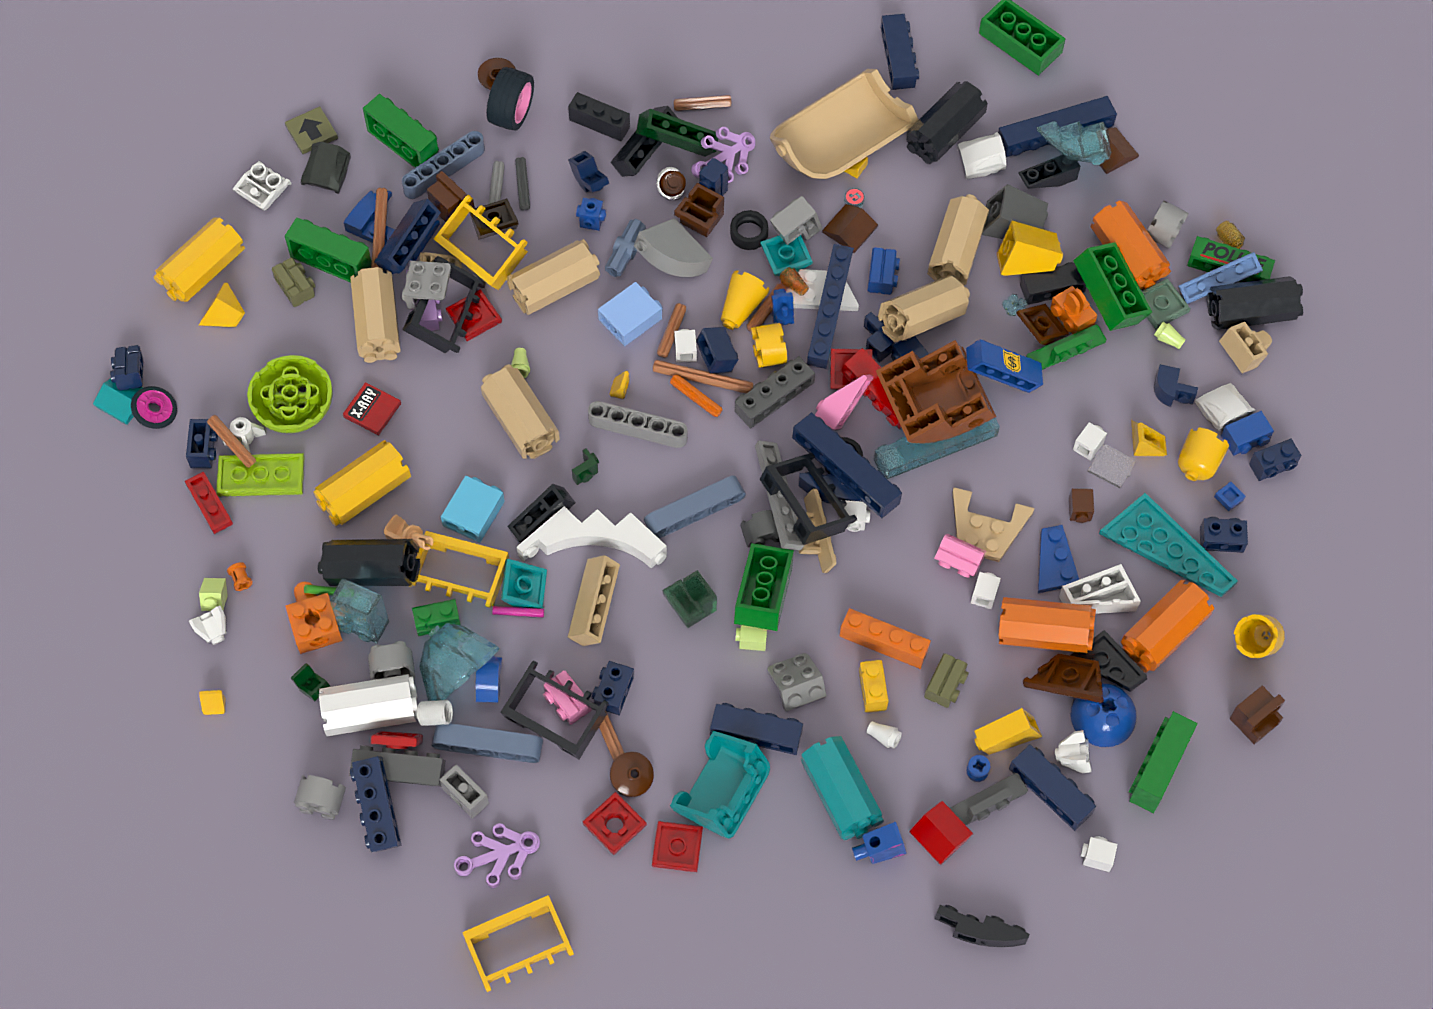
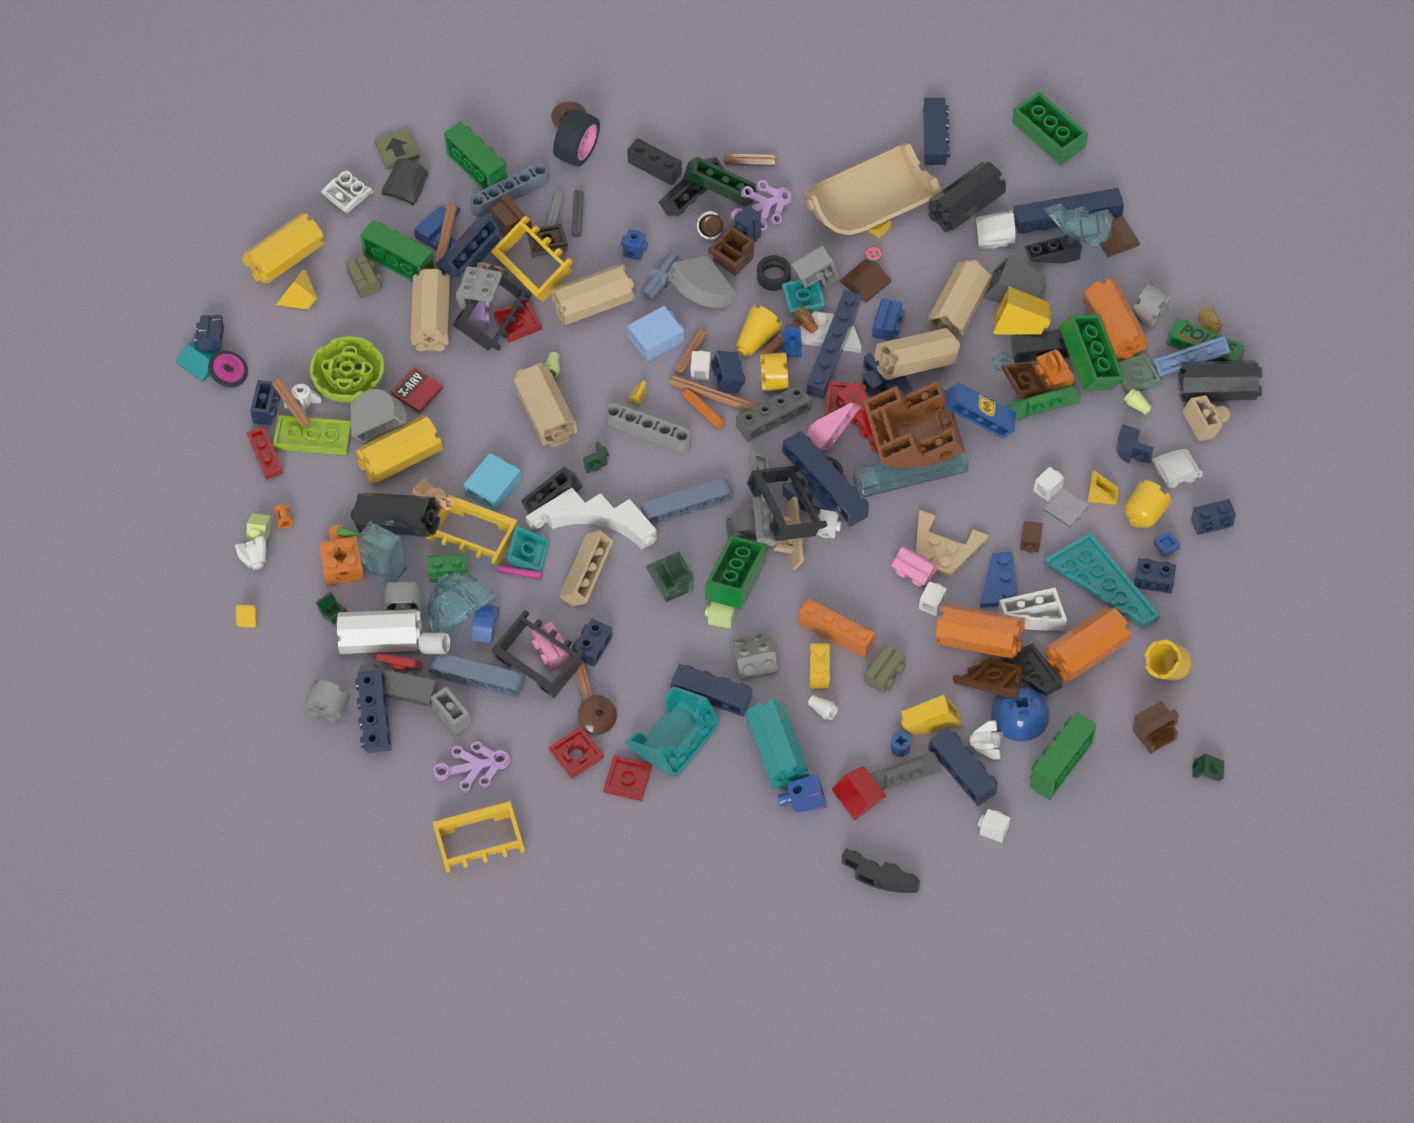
camera: 10 degrees right, 5 degrees down
dark blue brick [568,151,609,193] -> none
blue brick [1221,411,1274,456] -> none
none -> light grey brick [350,389,407,444]
none -> dark green bracket [1192,753,1225,781]

